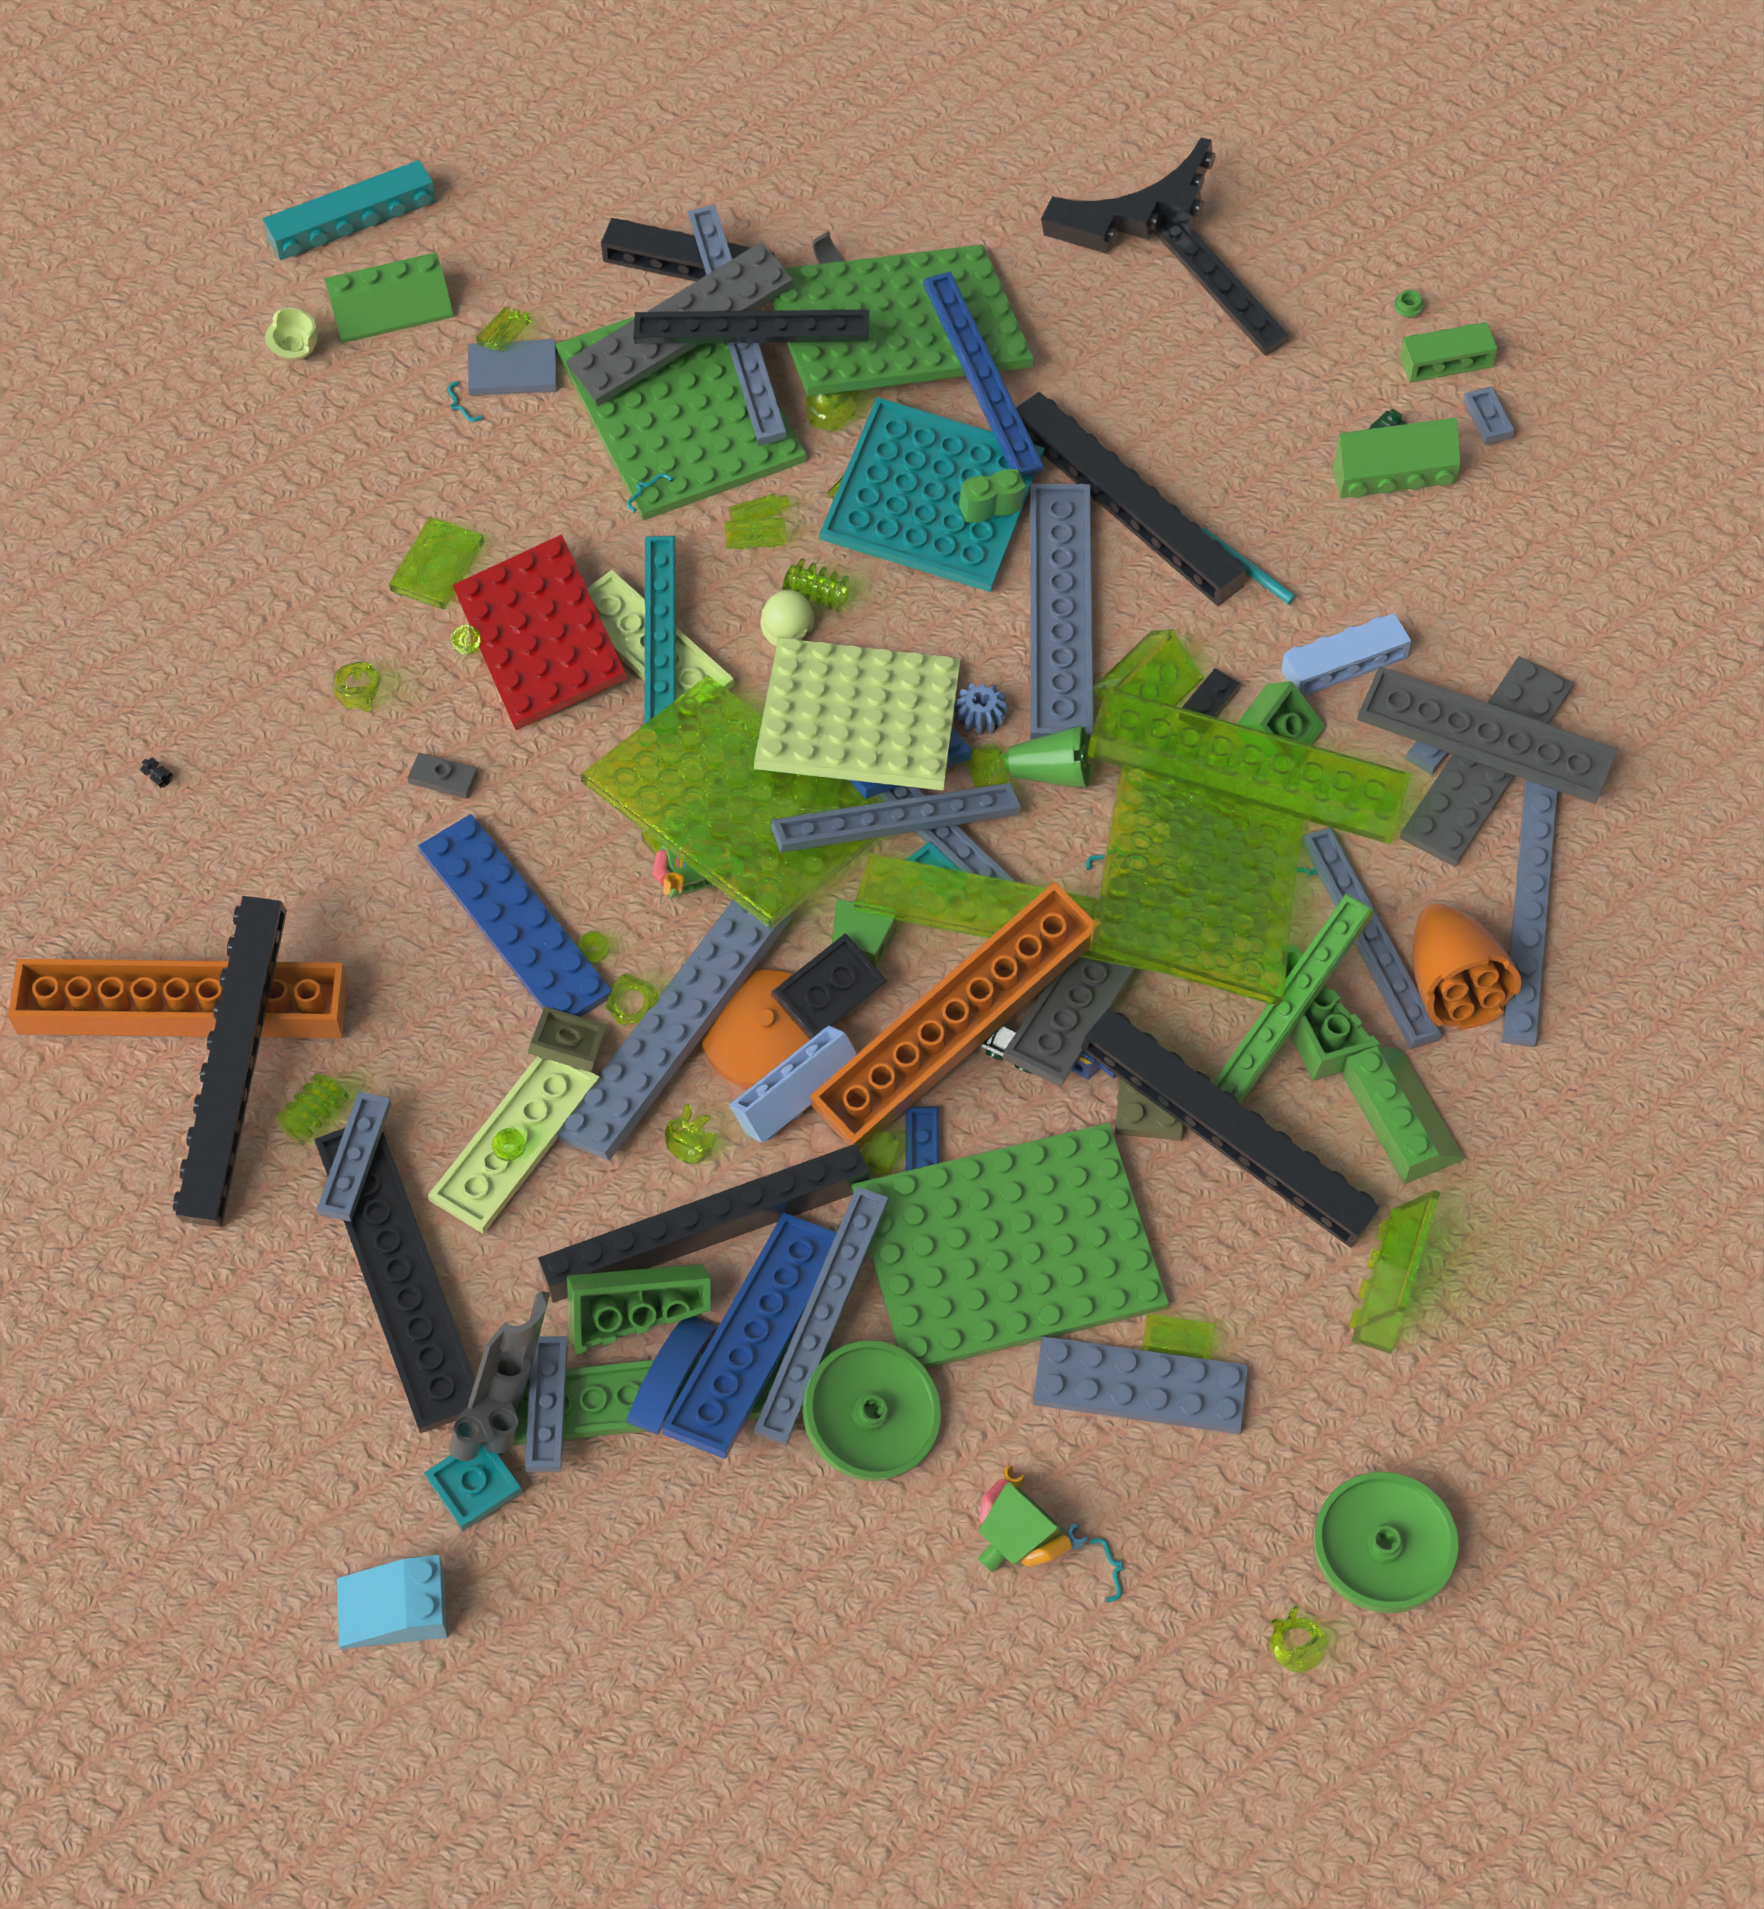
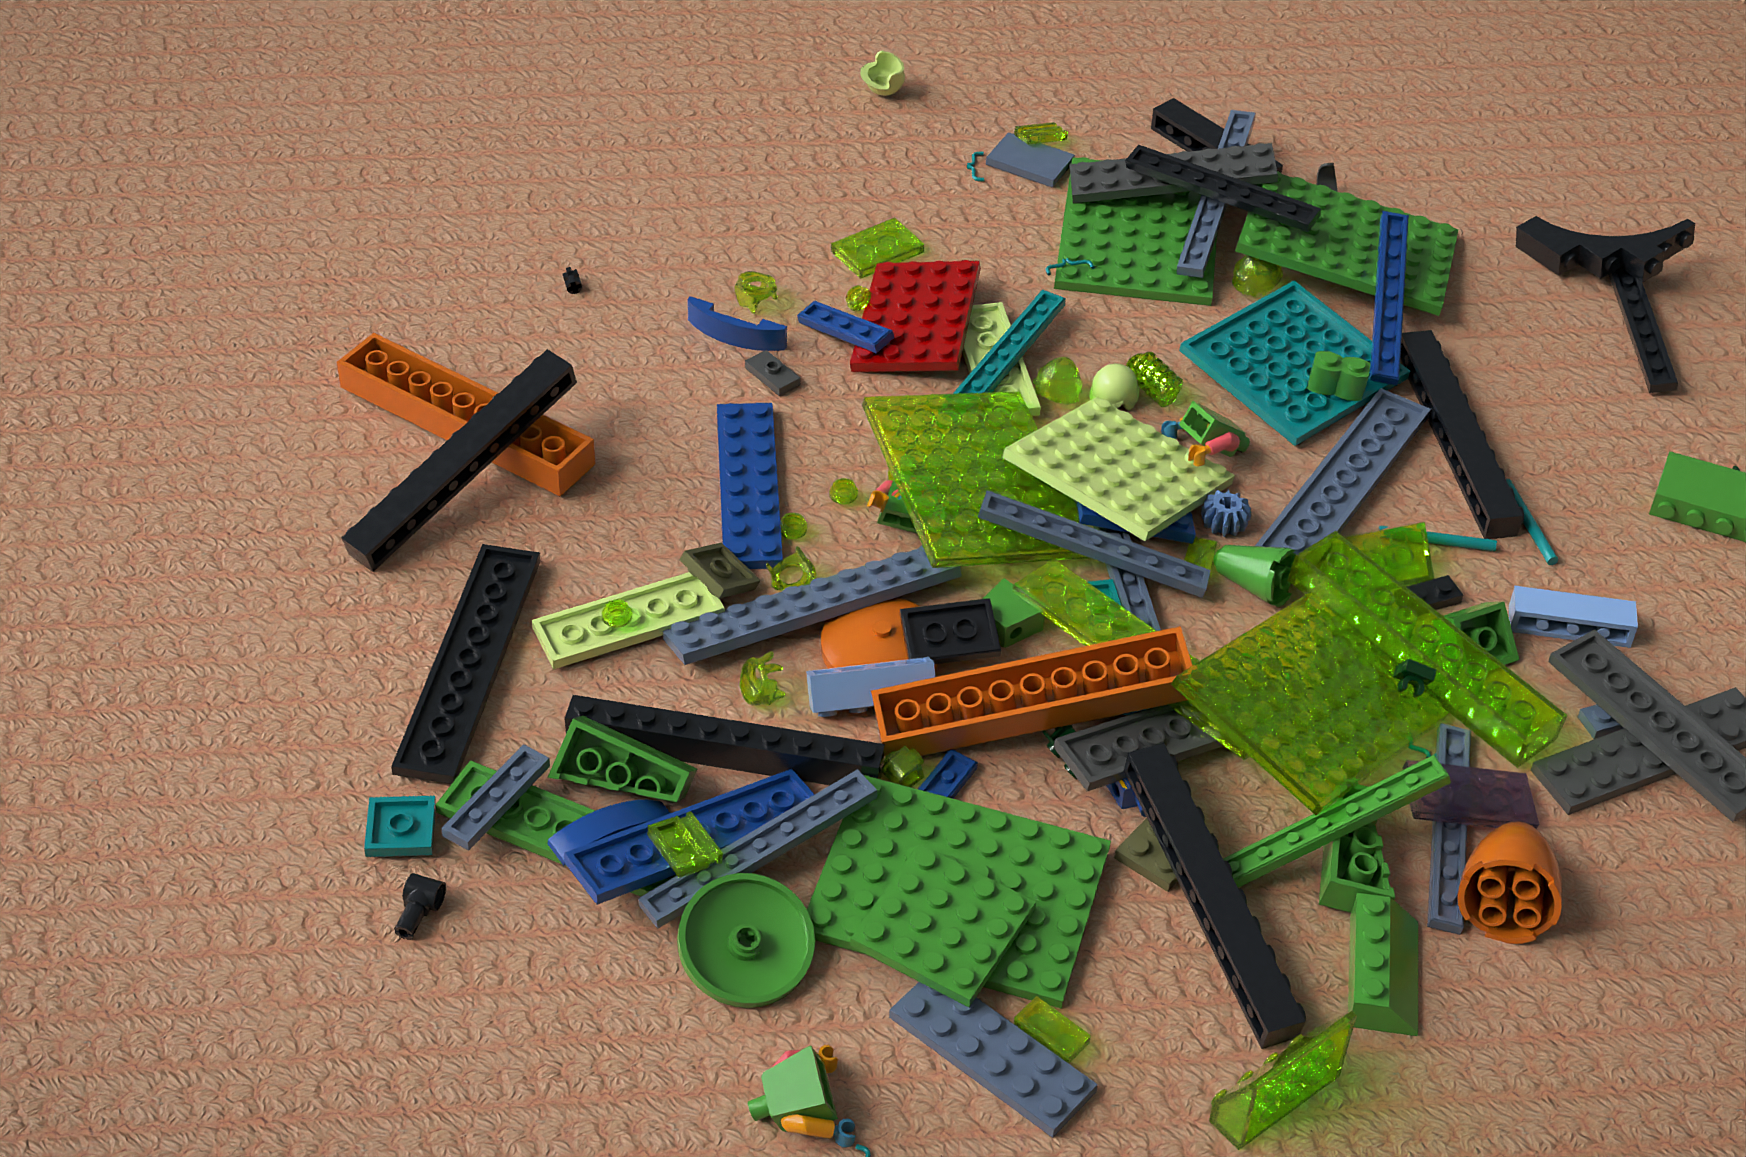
camera: 30 degrees right, 15 degrees down
teal brick [263,159,436,260] -> none
clear neon green piece [275,1073,349,1145] -> none
sand blue plate [317,1091,392,1222] -> none
bright green slope [324,252,454,343] -> none
medium azure slope [337,1555,448,1649] -> none
dark grey panel [449,1291,550,1461] -> none
clear neon green plate [724,517,786,549] -> none
clear neon green cylinder [728,493,789,527] -> none
sand blue plate [1501,779,1557,1047] -> none
none -> black pin [394,873,446,940]
none -> clear neon green plate [647,811,723,878]
none -> blue slope [687,296,787,351]
none -> blue tile [797,301,894,353]
none -> clear neon green plate [829,478,858,505]
none -> bright green plate [850,843,1036,1007]
none -> clear neon green hair [1033,357,1083,405]
none -> torso [1161,401,1250,466]
none -> teal bar [1378,525,1497,552]
none -> dark green tile [1393,658,1437,698]
none -> clear purple plate [1402,760,1539,829]

